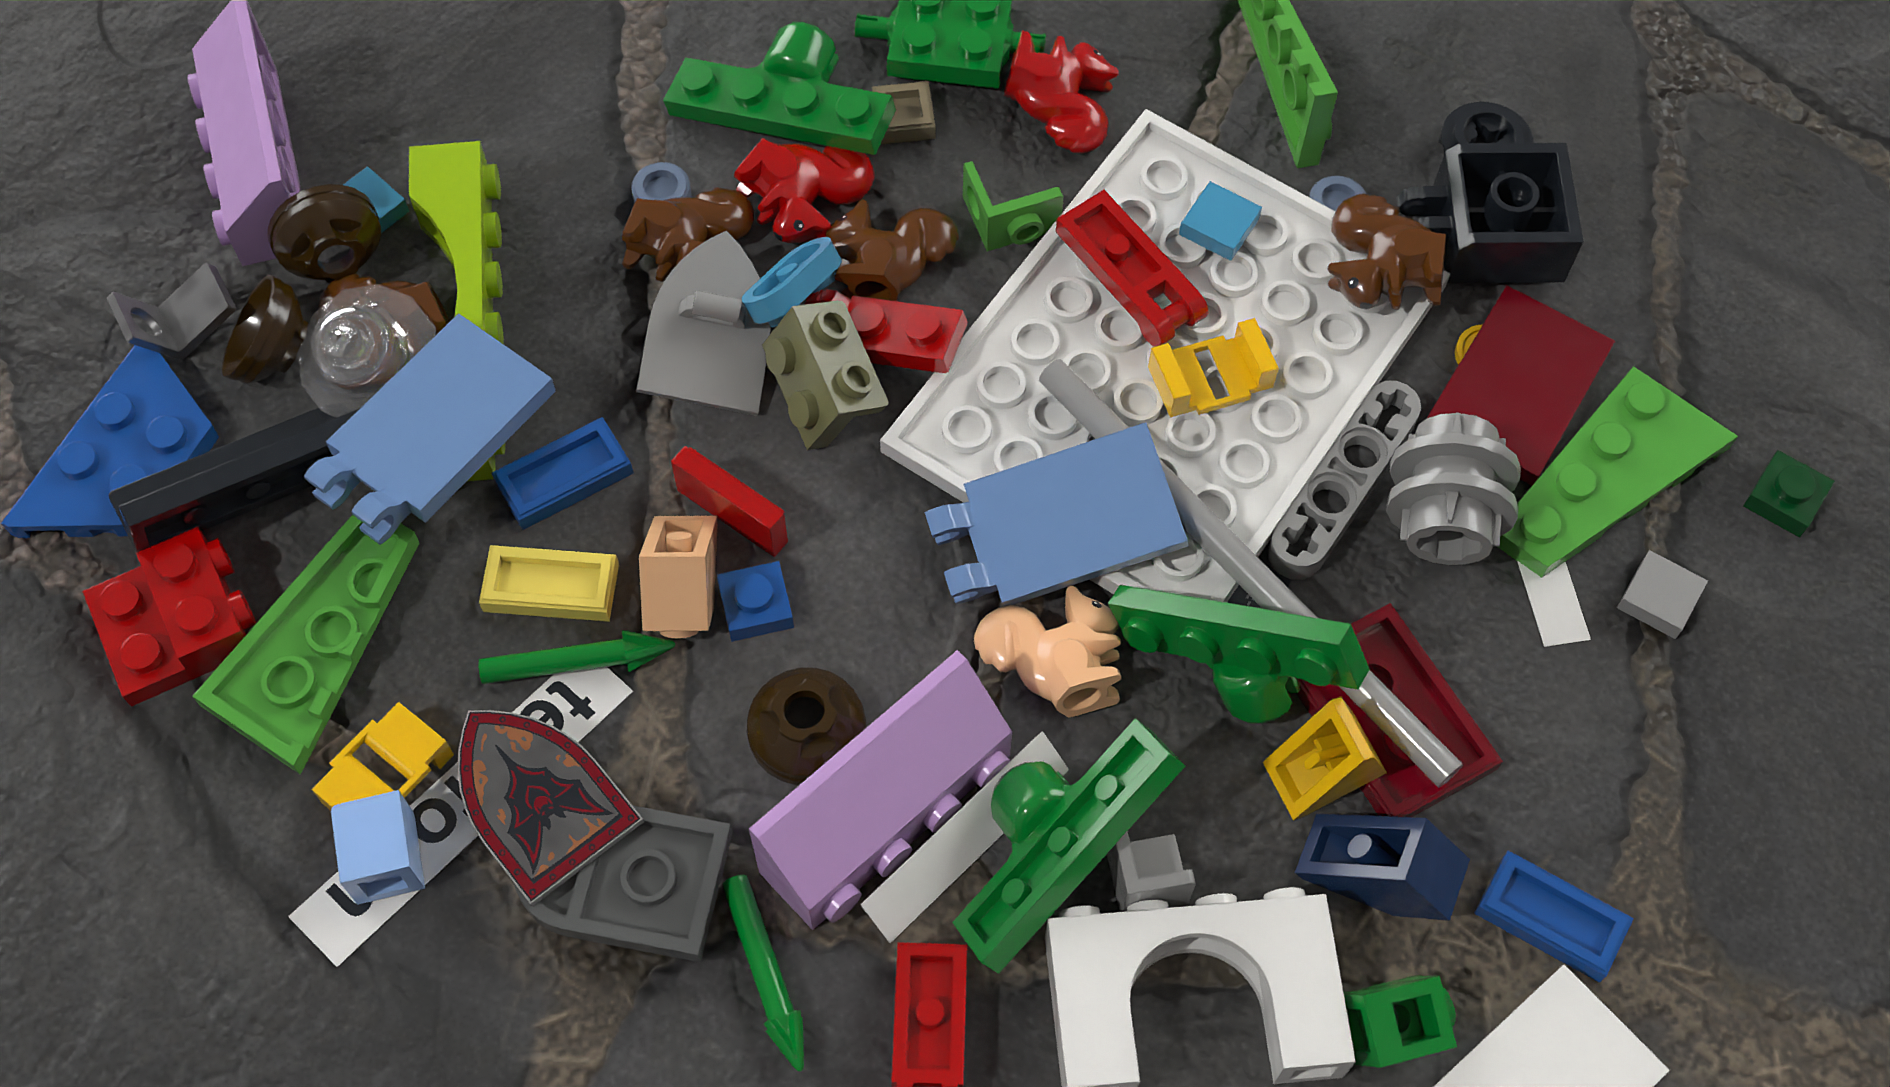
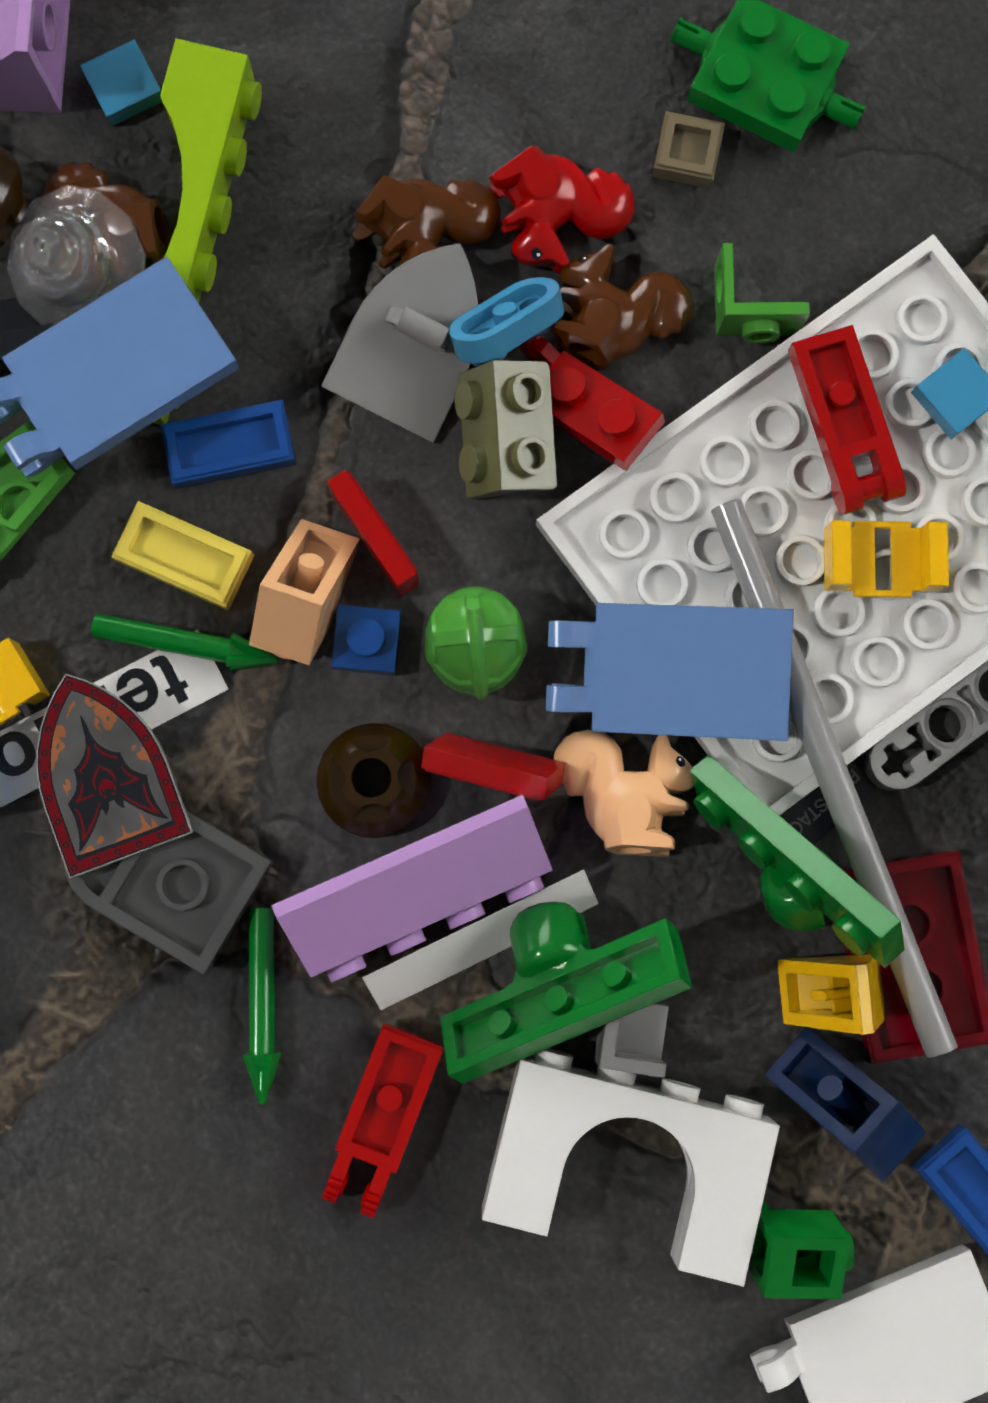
camera: 15 degrees right, 20 degrees up
dark brown piece [267,184,381,280] -> none
sand blue tile [632,162,692,204] -> none
green plate [663,22,896,155] -> none
red animal [1004,30,1119,154] -> none
none -> red tile [421,732,566,802]
none -> bright green helmet [425,586,528,702]

